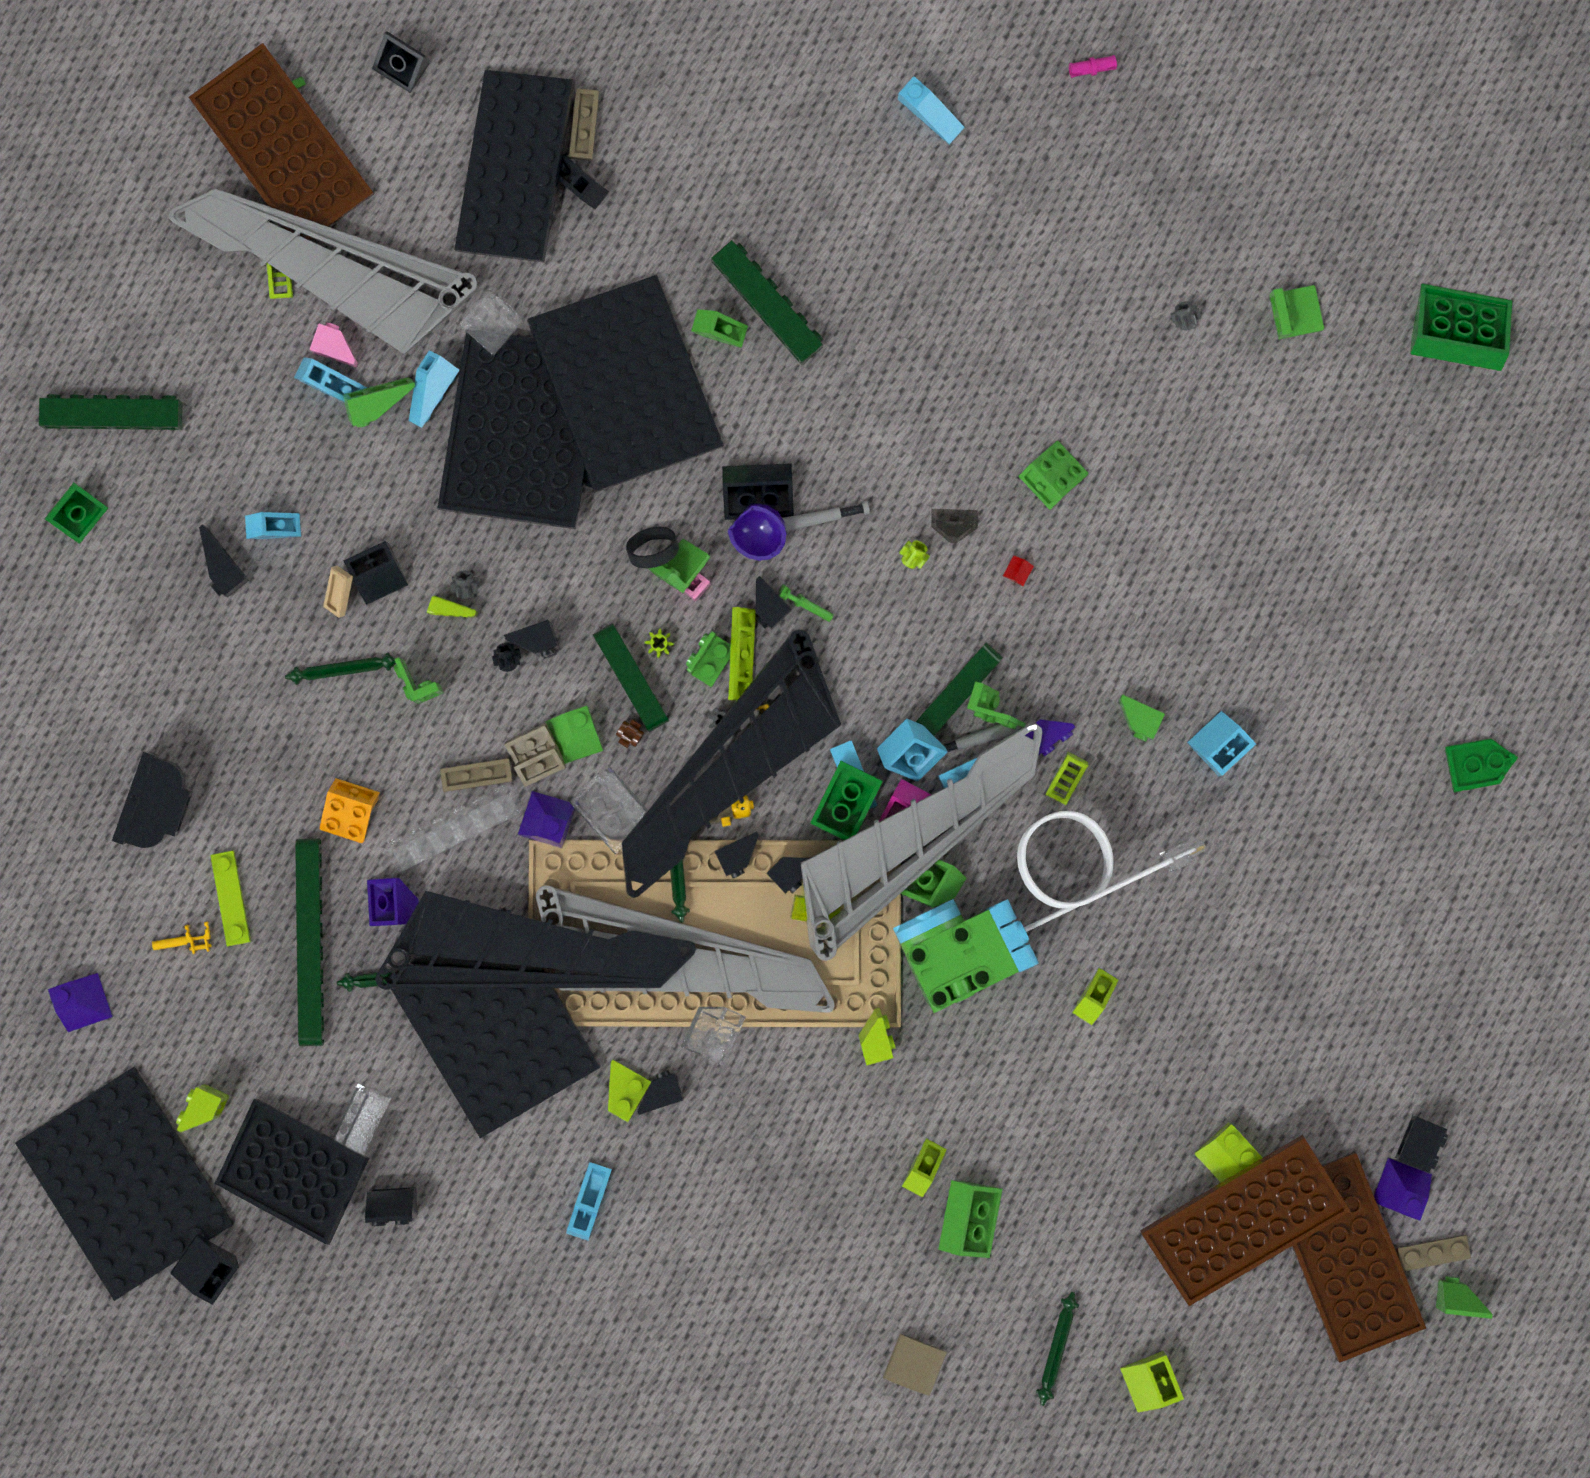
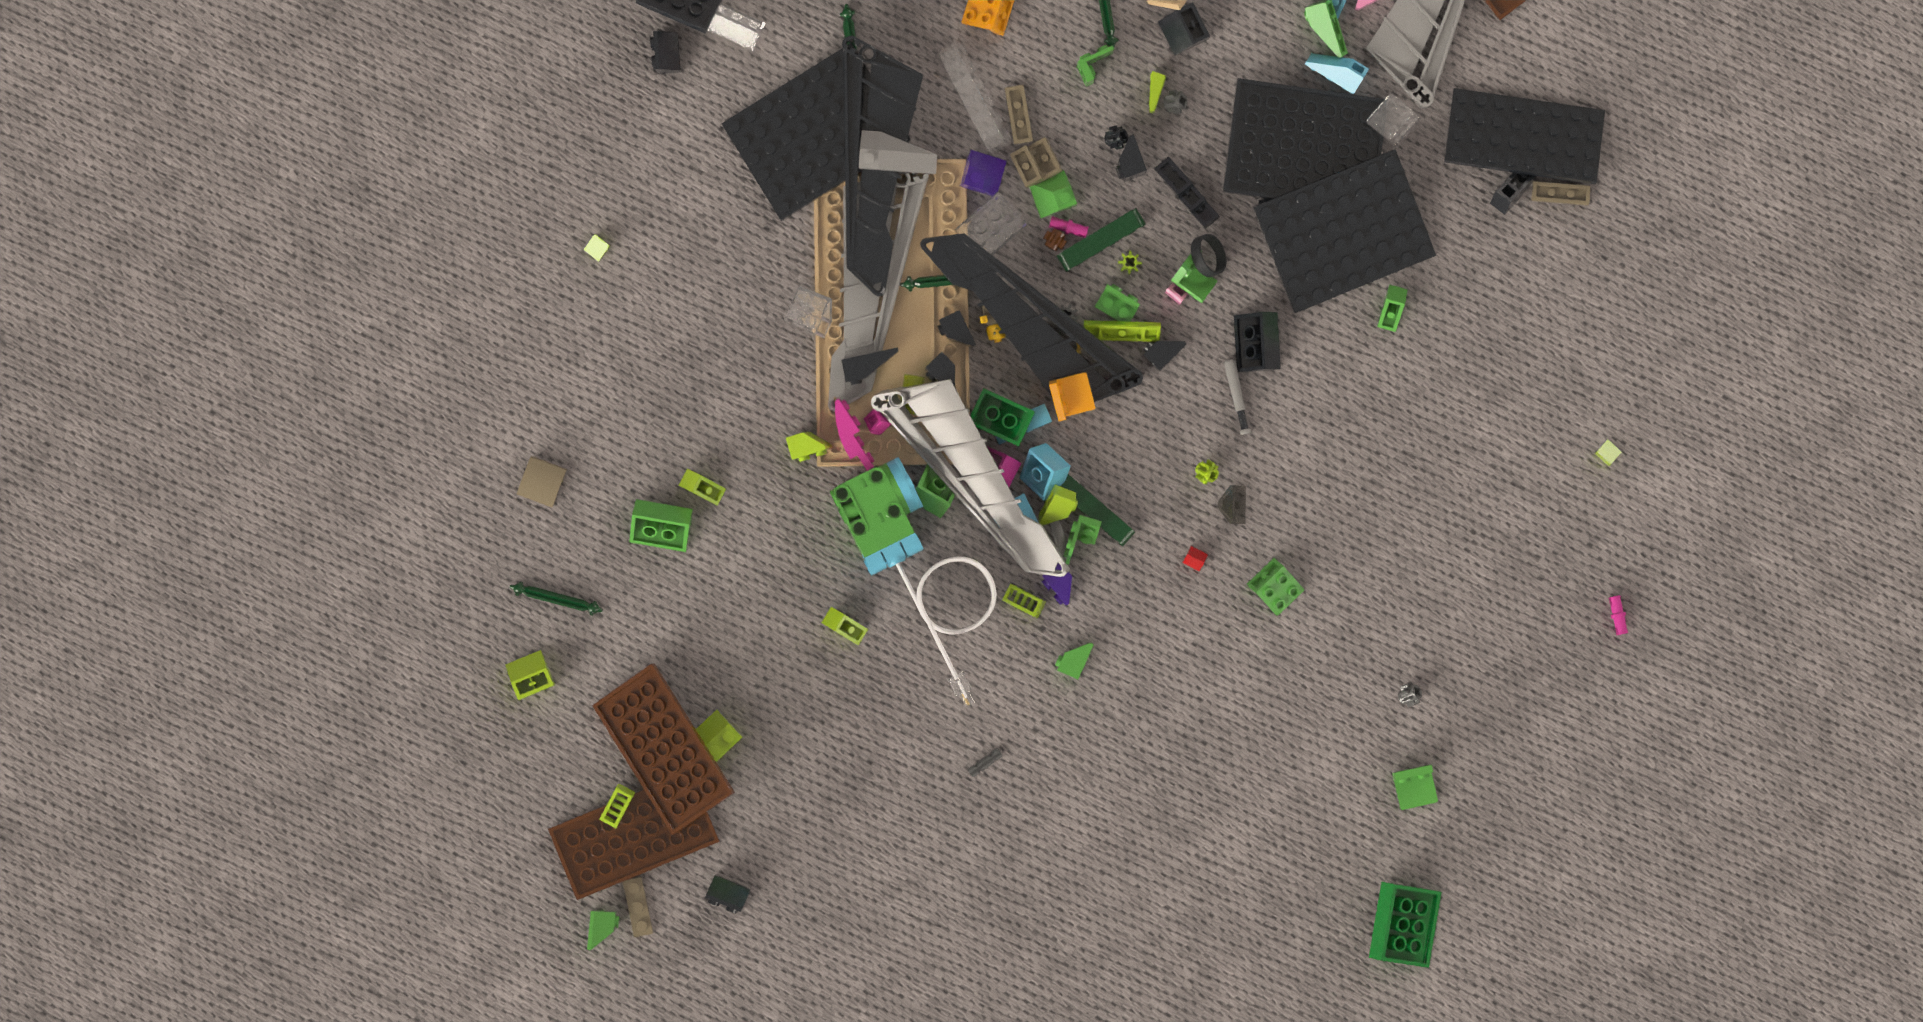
camera: 85 degrees right, 0 degrees up
dark purple slope [367,878,419,926] -> none
black slope [372,31,430,93] -> none
medium azure slope [566,1162,612,1241] -> none
lime wing [608,1059,652,1122] -> none
black slope [637,1070,684,1115] -> none
dark green brick [711,240,823,365] -> none
dark purple cylinder [728,503,787,561] -> none
bright green piece [778,584,834,622] -> none
medium azure slope [898,76,965,145] -> none
medium azure slope [1187,711,1256,777] -> none
dark purple slope [1374,1158,1432,1221] -> none
green tile [1445,739,1518,792] -> none
none -> slope [584,234,610,262]
none -> lime slope [599,784,635,828]
none -> dark pink slope [835,397,875,471]
none -> black slope [841,347,899,385]
none -> light grey wedge [859,130,937,174]
none -> dark pink slope [863,409,891,435]
none -> dark grey axle [968,748,1002,777]
none -> lime slope [1038,485,1078,526]
none -> dark pink pin [1049,216,1089,238]
none -> light orange bracket [1049,372,1095,421]
none -> black slope [1154,156,1220,229]
none -> lime slope [1595,439,1622,466]

